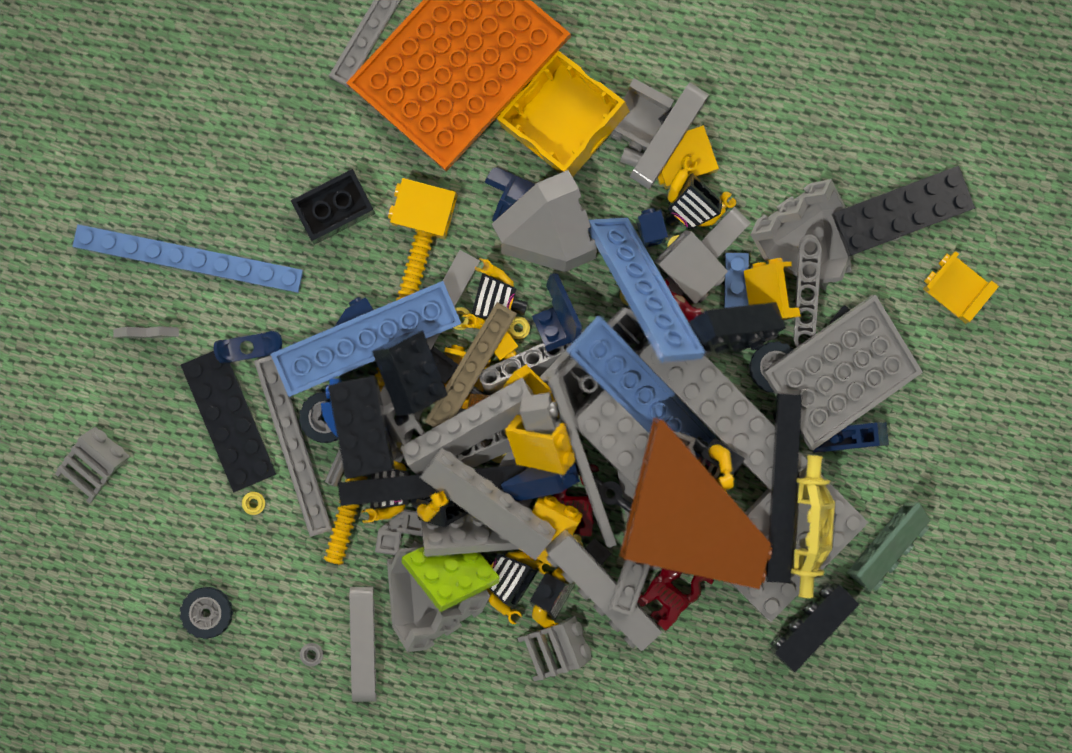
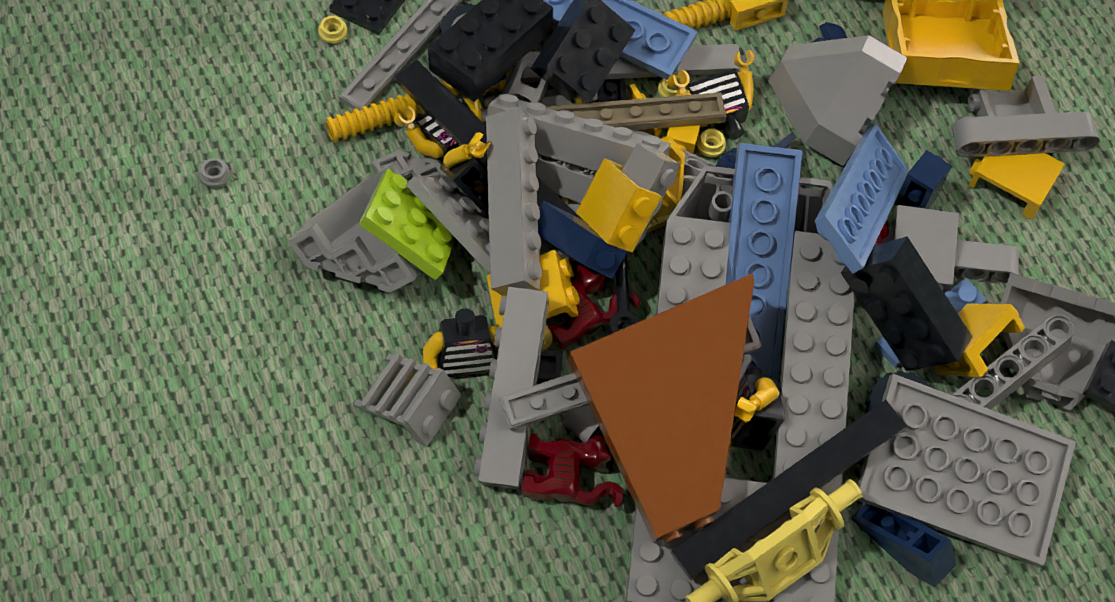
camera: 45 degrees right, 25 degrees down
black wheel [180,587,233,639] -> none
light grey beam [349,586,377,702] -> none
torso [484,551,546,624] -> none
light grey tile [545,369,616,548] -> none
torso [665,156,736,229] -> none

